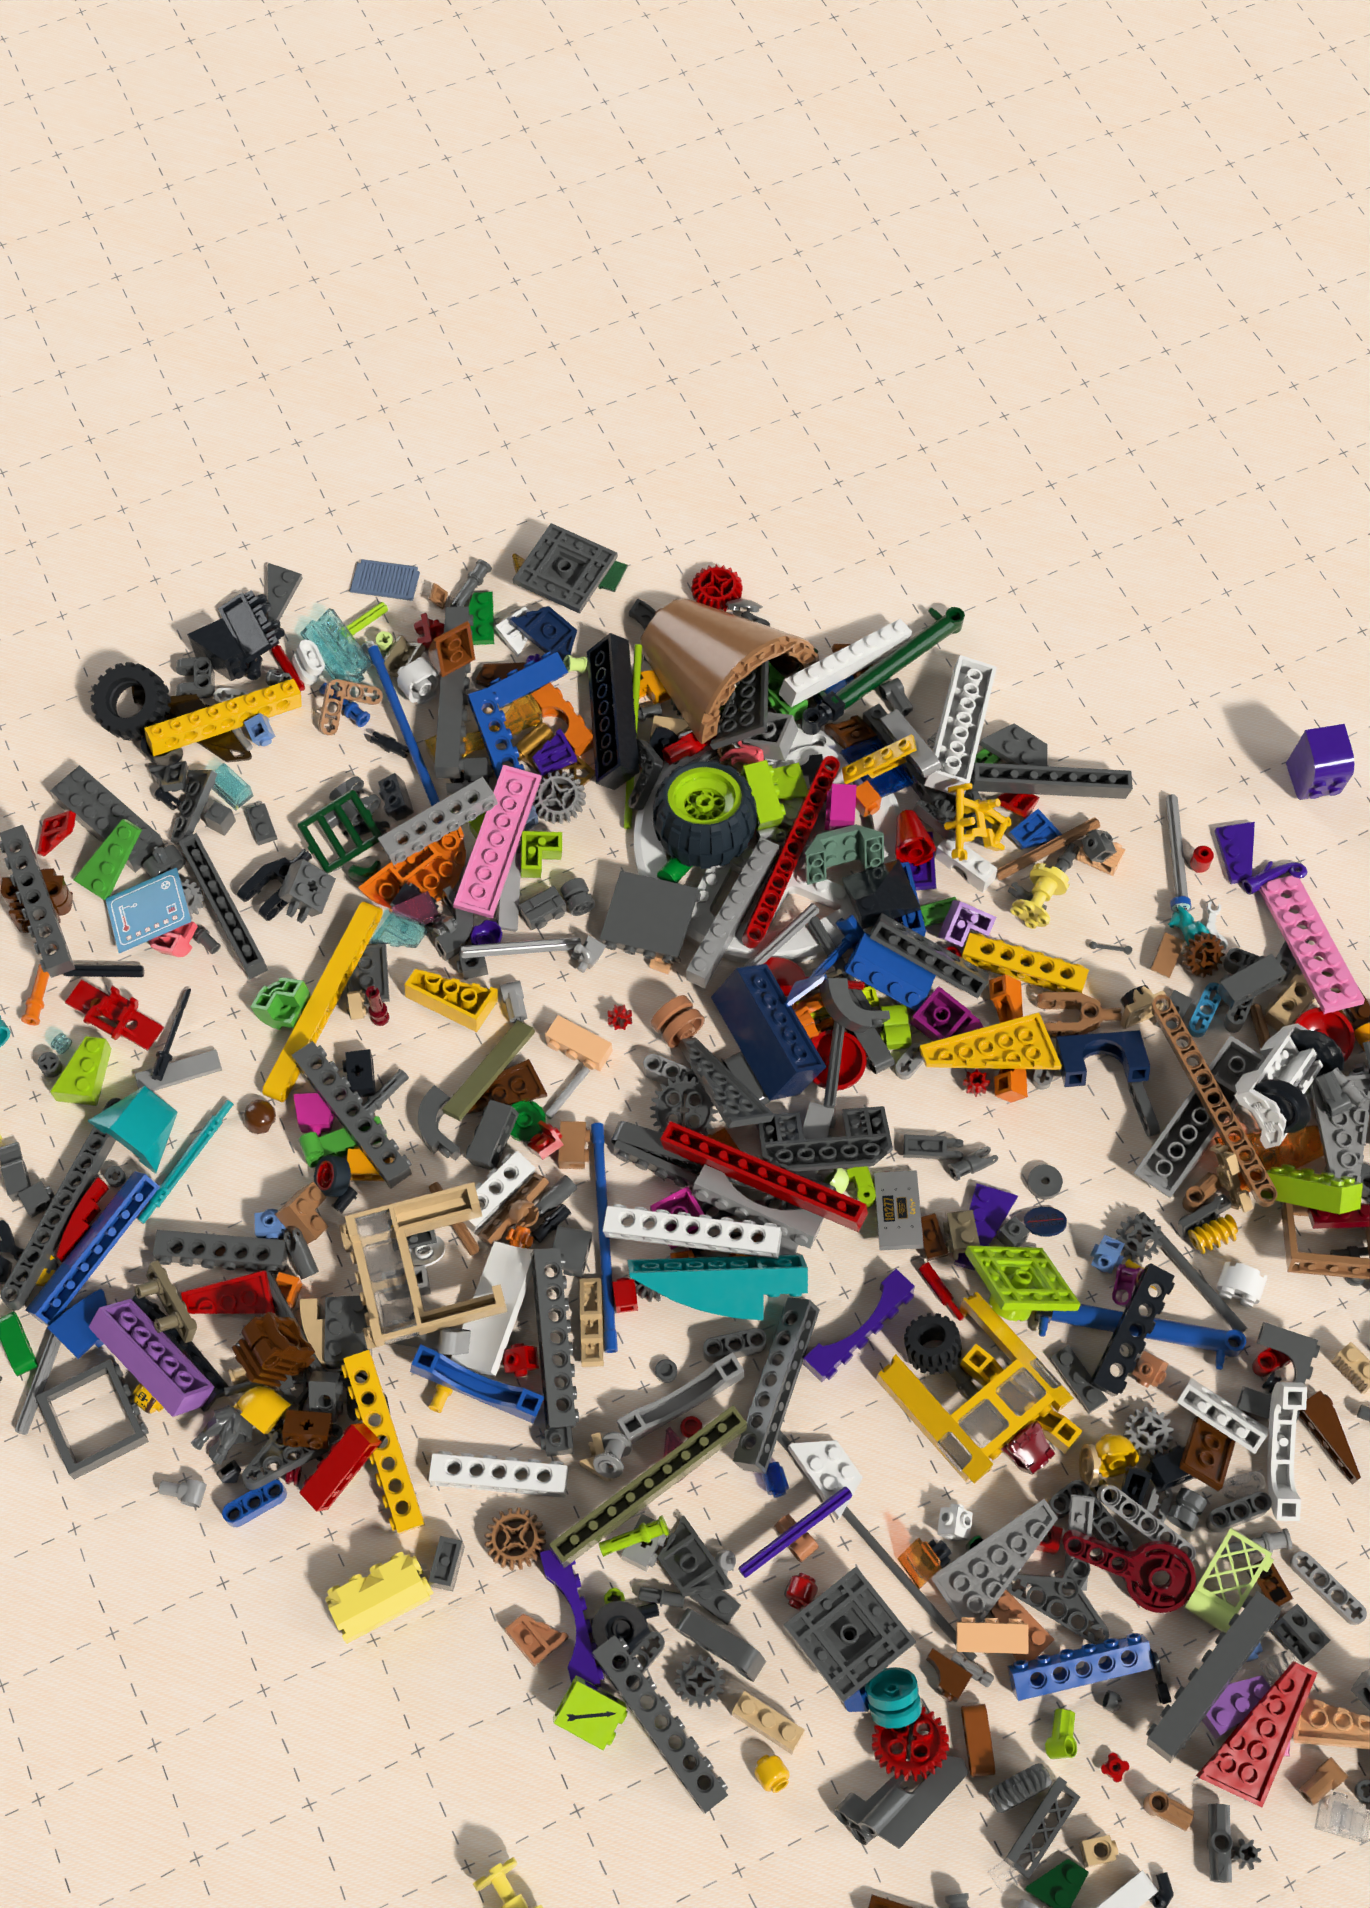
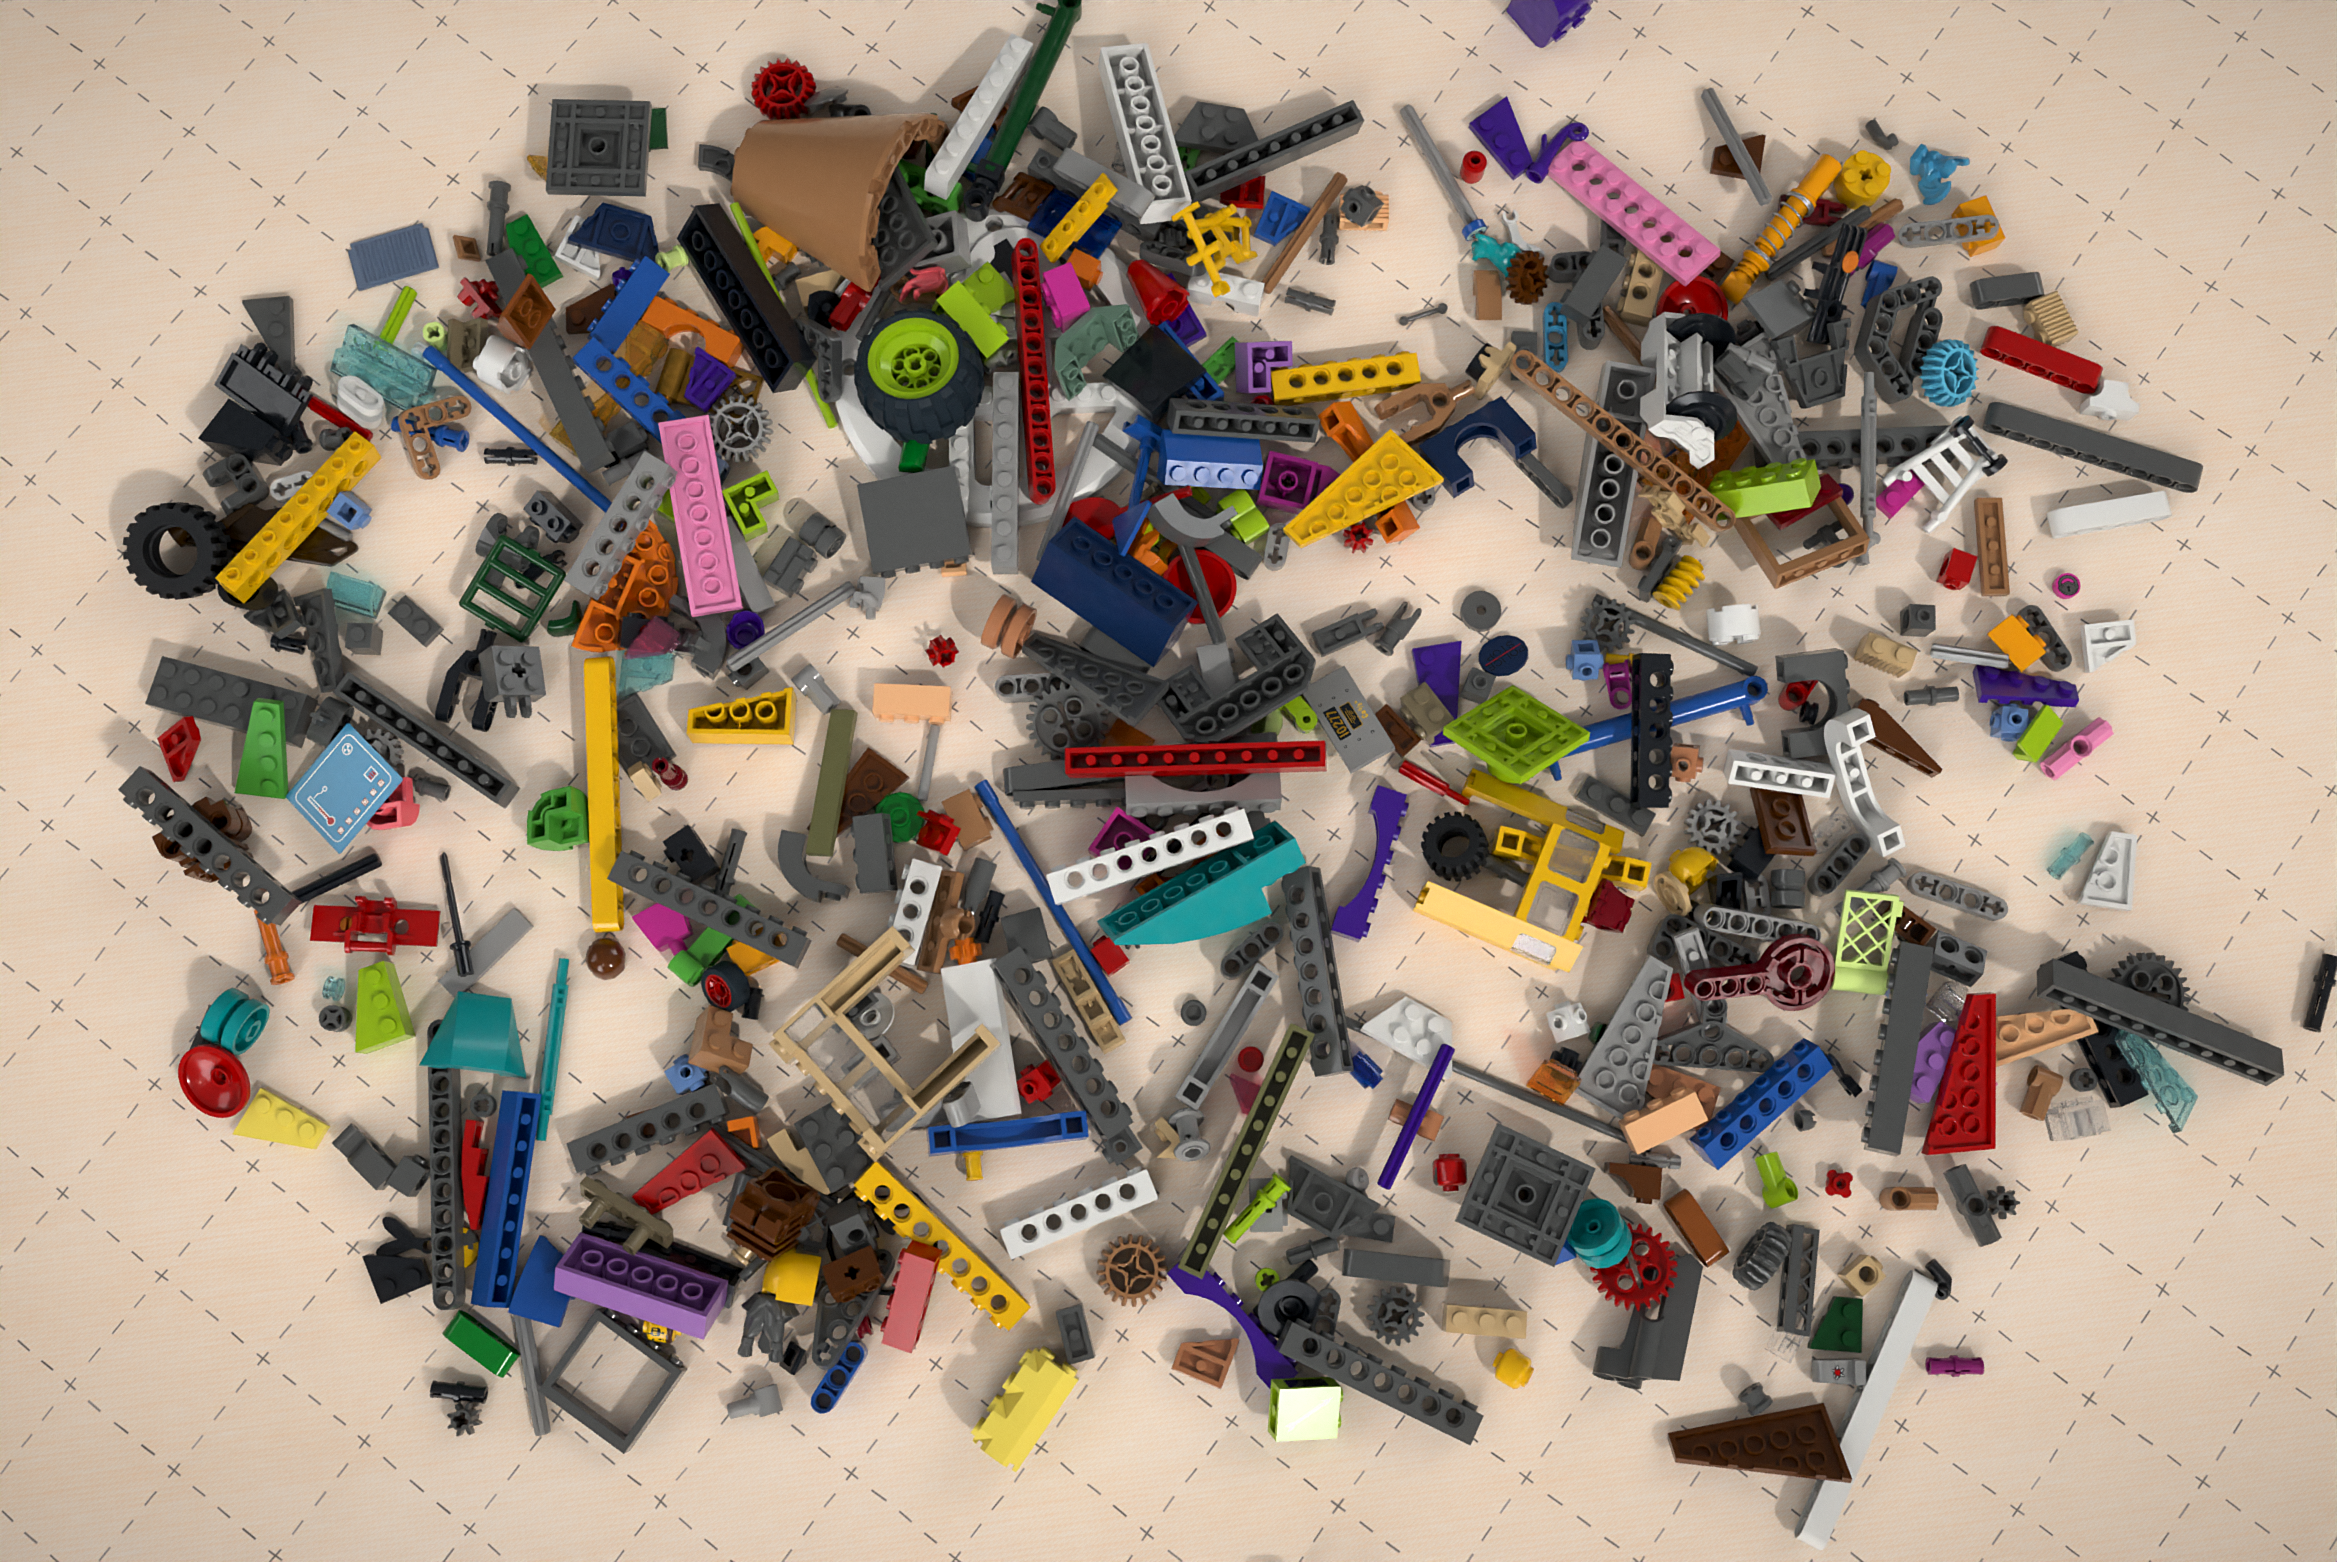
camera: 30 degrees left, 15 degrees up
light yellow piece [1010,863,1070,929] -> none

